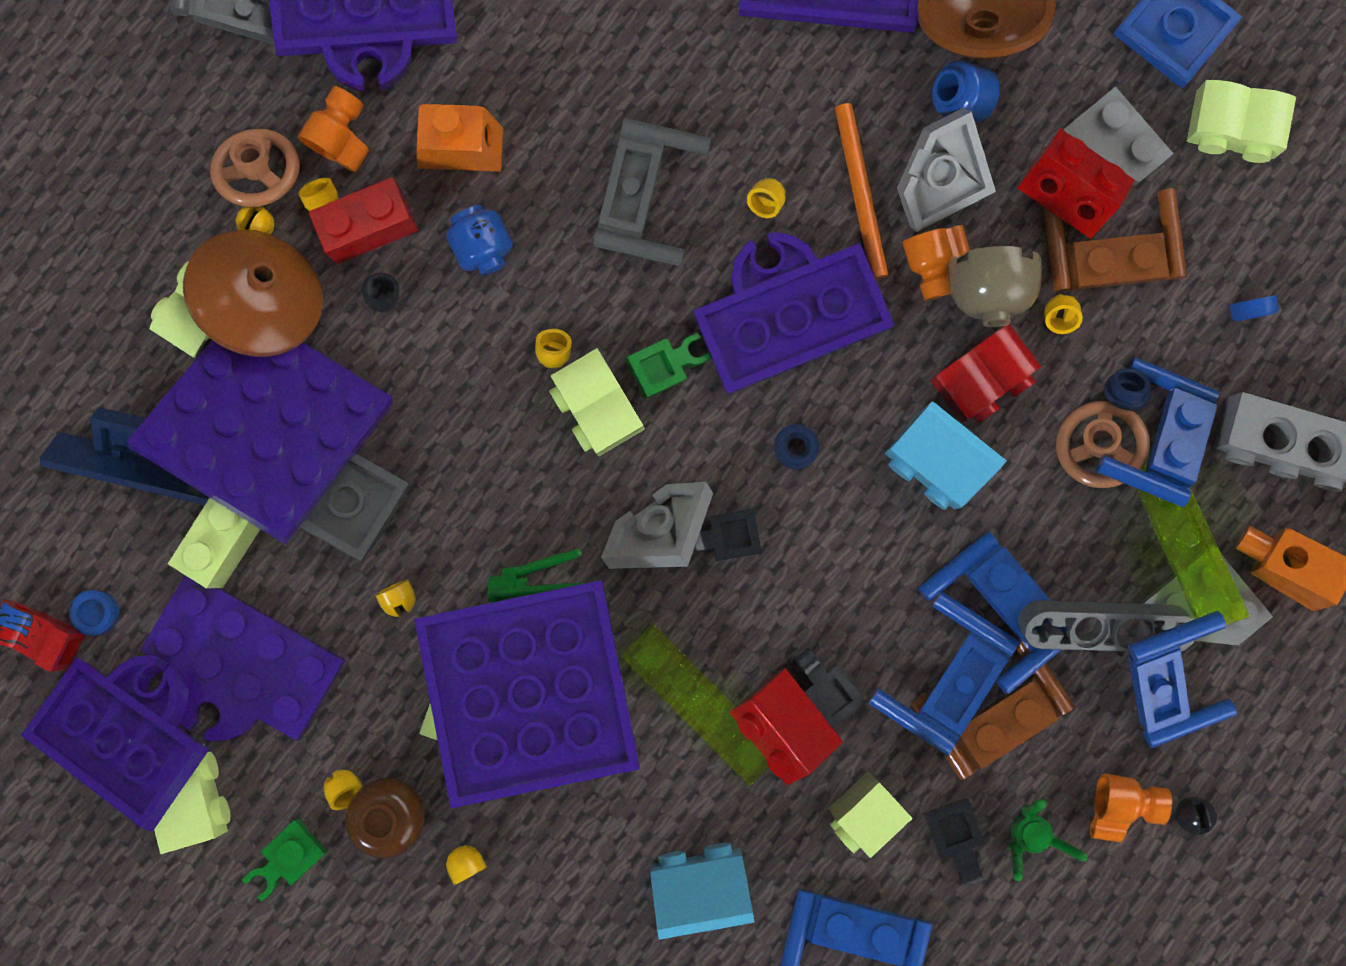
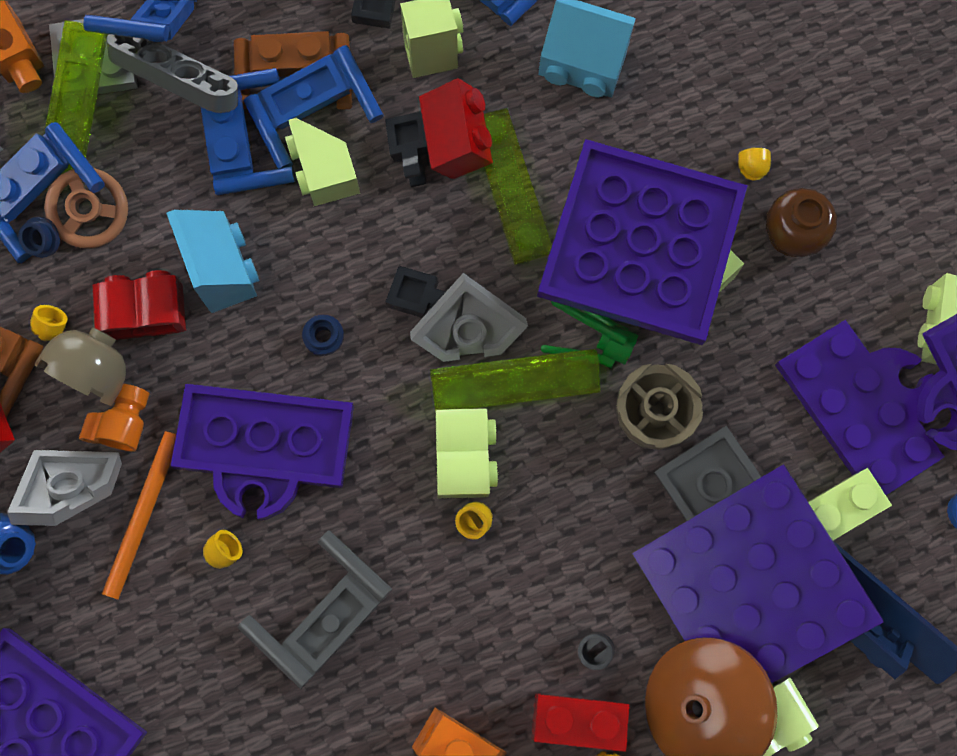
camera: 160 degrees left, 10 degrees down
green plate [242,818,329,902] -> none
yellow hinge [323,769,362,810] -> none
yellow hinge [375,579,416,617] -> none
blue head [446,205,513,276] -> none
green plate [625,332,711,400] -> none
none -> yellowish green slope [285,118,360,206]
none -> clear neon green plate [430,349,600,413]
none -> dark tan cylinder [616,364,703,450]

